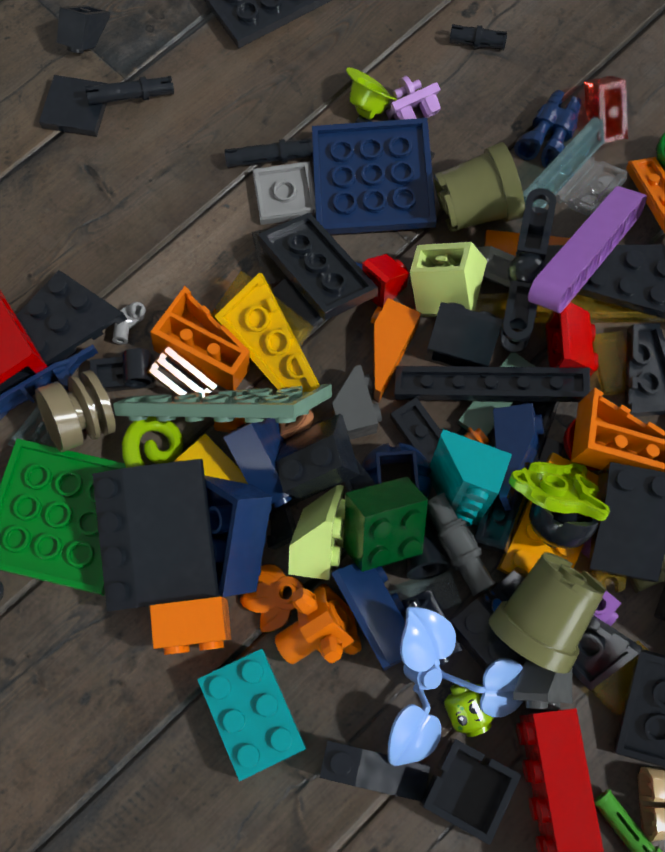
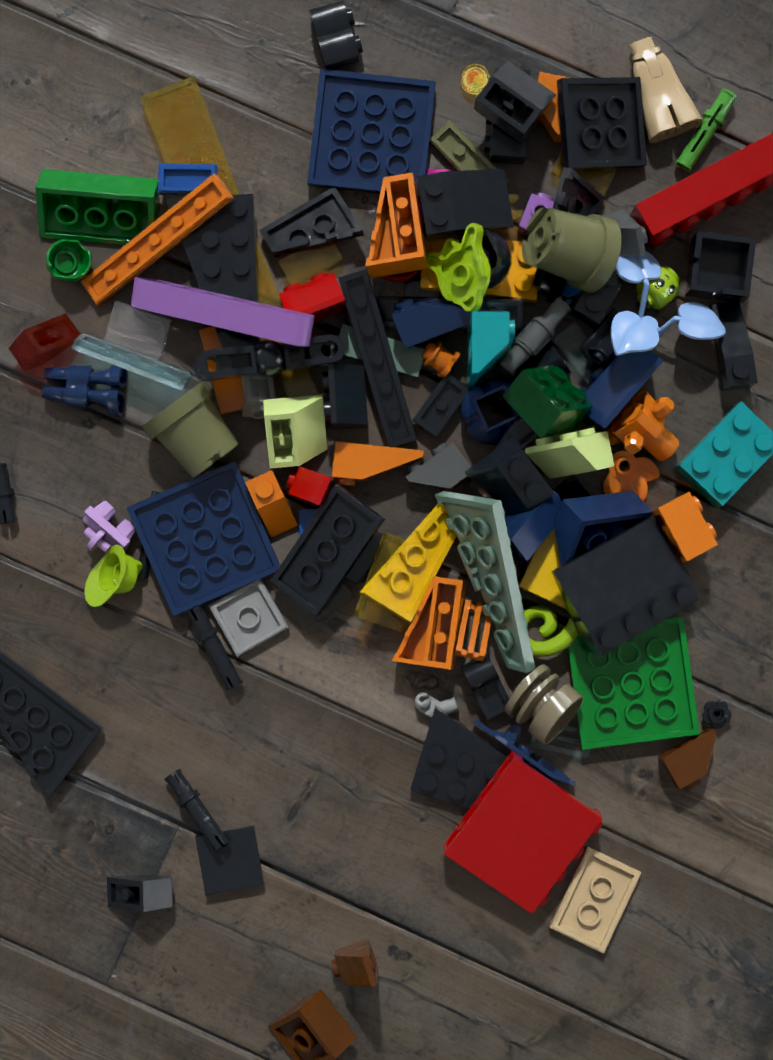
camera: 105 degrees left, 15 degrees up
none -> orange slope [245,470,298,538]

